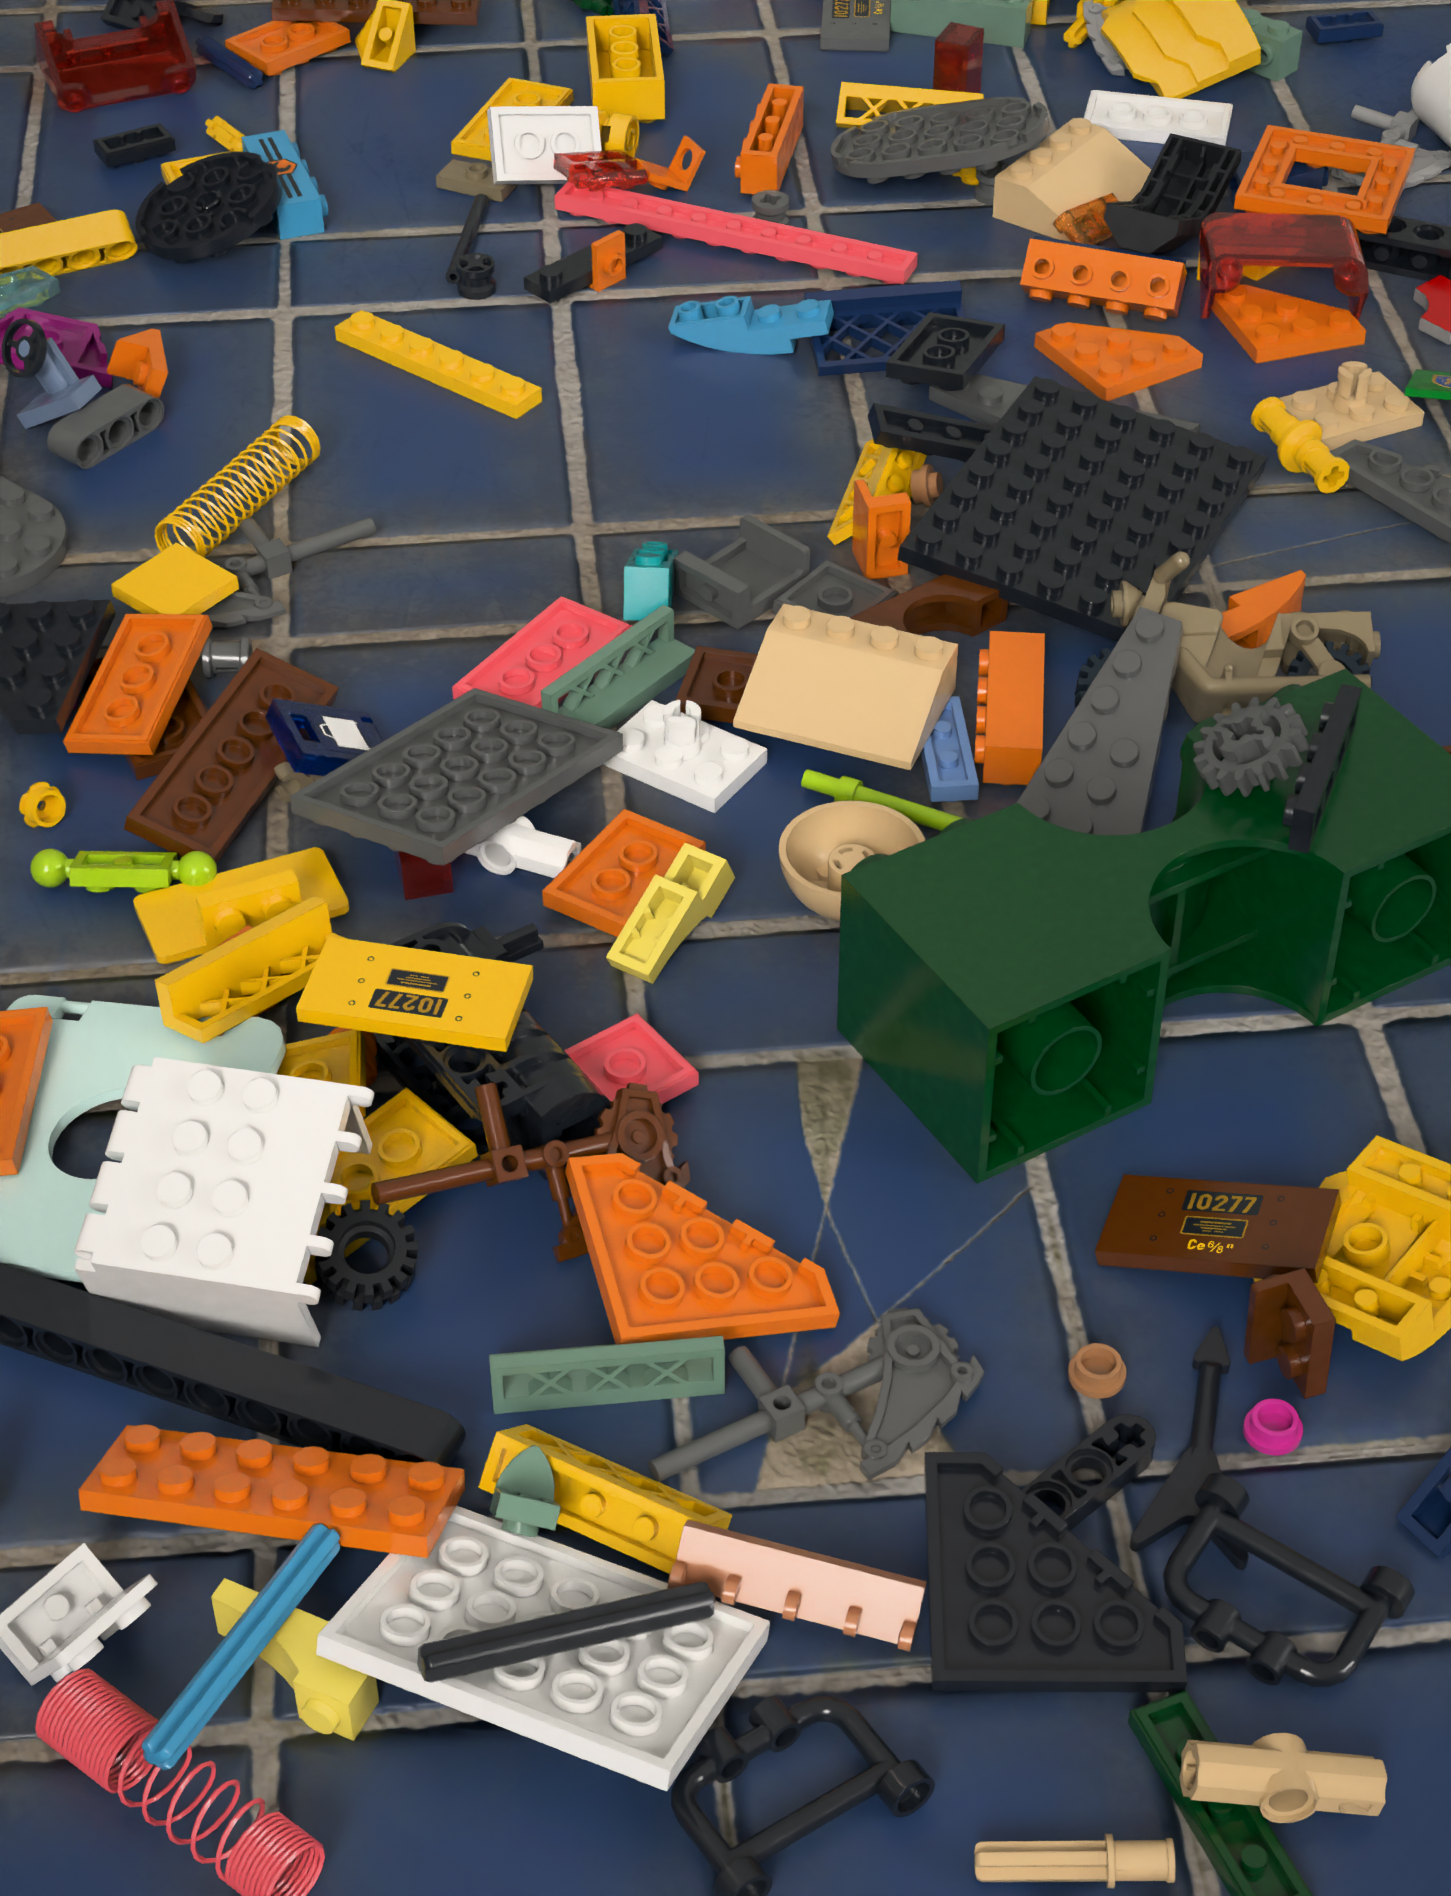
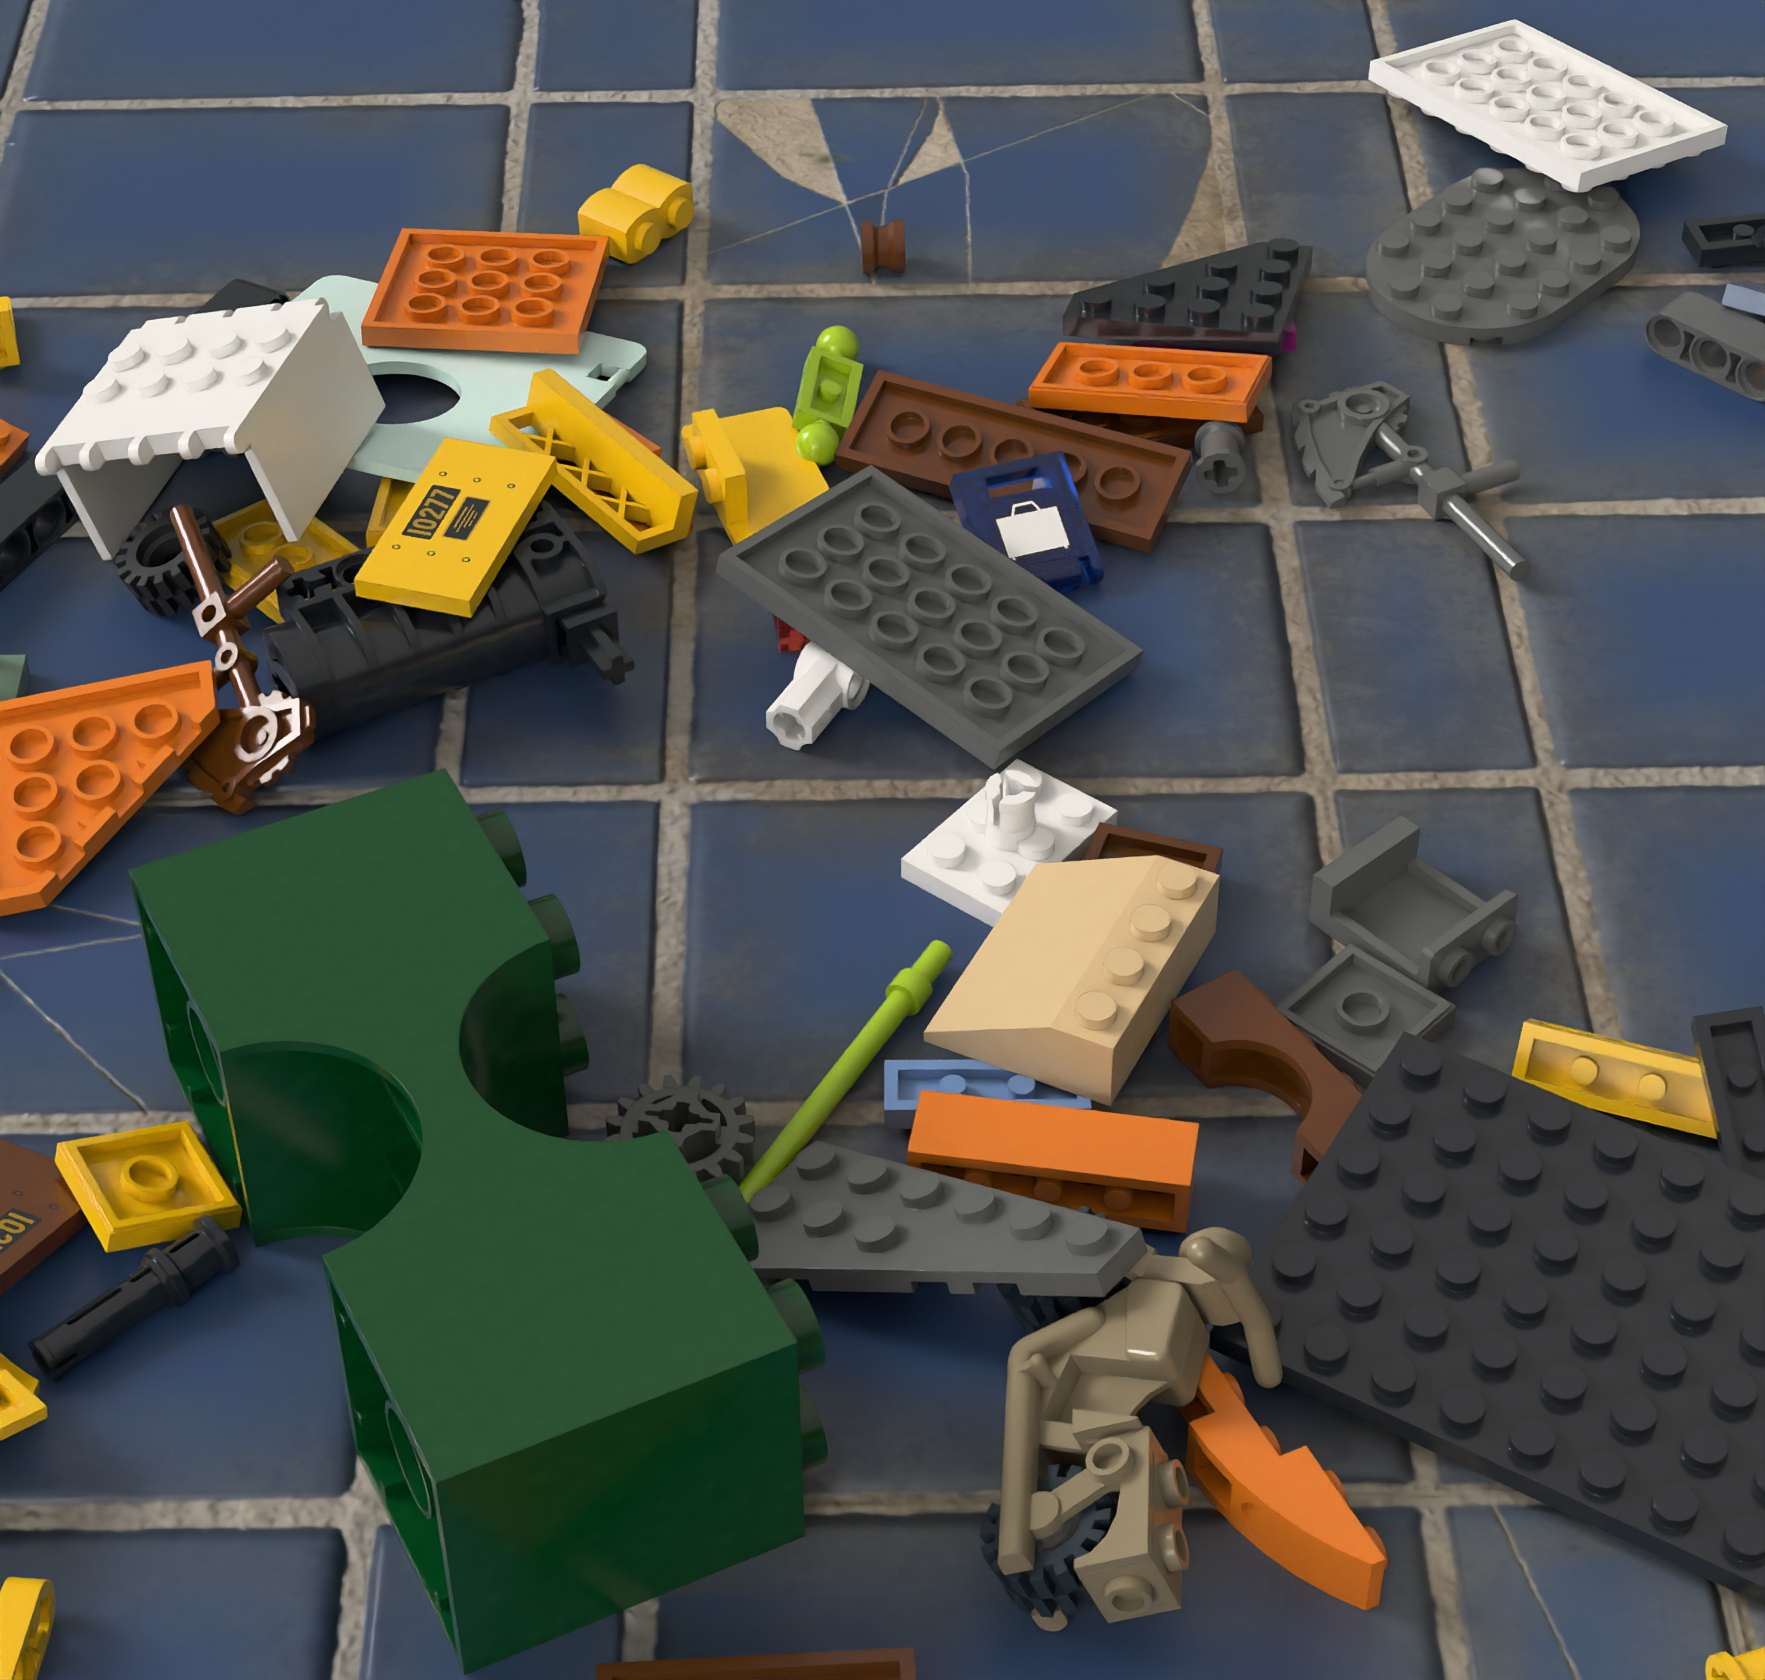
camera: 95 degrees right, 0 degrees up
yellow plate [19,782,66,828] -> none
yellow tile [111,542,239,615] -> none
yellow piece [154,415,321,558] -> none
coral tile [452,596,632,709] -> none
sand green fence [541,604,695,729] -> none
orange plate [542,809,706,937] -> none
coral plate [564,1013,699,1104] -> none
light yellow slope [606,843,735,984] -> none
teal slope [623,541,678,621] -> none
tan piece [779,801,925,921] -> none
orange panel [852,479,911,580] -> none
medium nougat plate [911,464,943,507] -> none
dark grey gear [1193,697,1309,797] -> none
black plate [1282,684,1362,854] -> none
none -> black pin [28,1214,240,1381]
none -> yellow tile [55,1120,243,1253]

